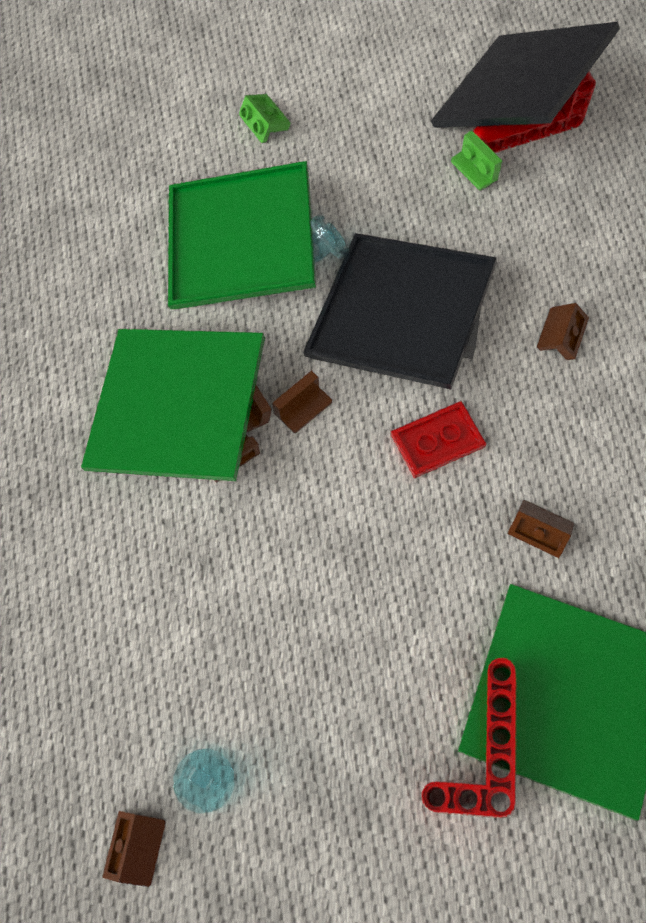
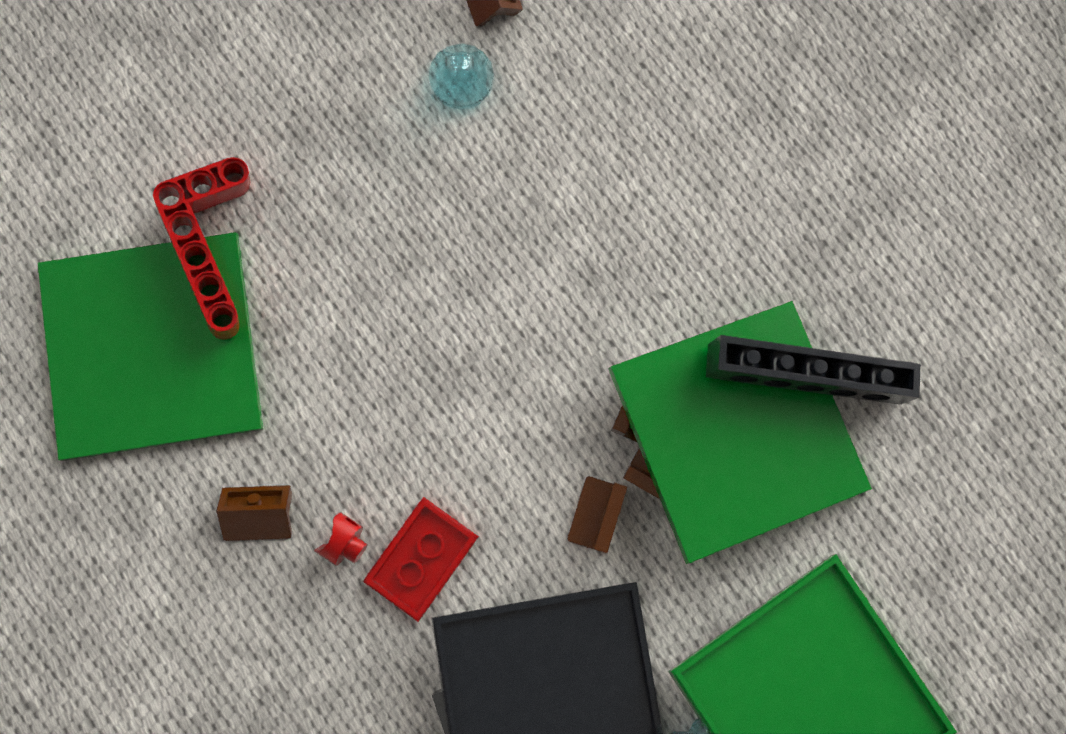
camera: 150 degrees right, 15 degrees up
none -> red piece [314,512,368,566]
none -> black brick [706,335,921,405]

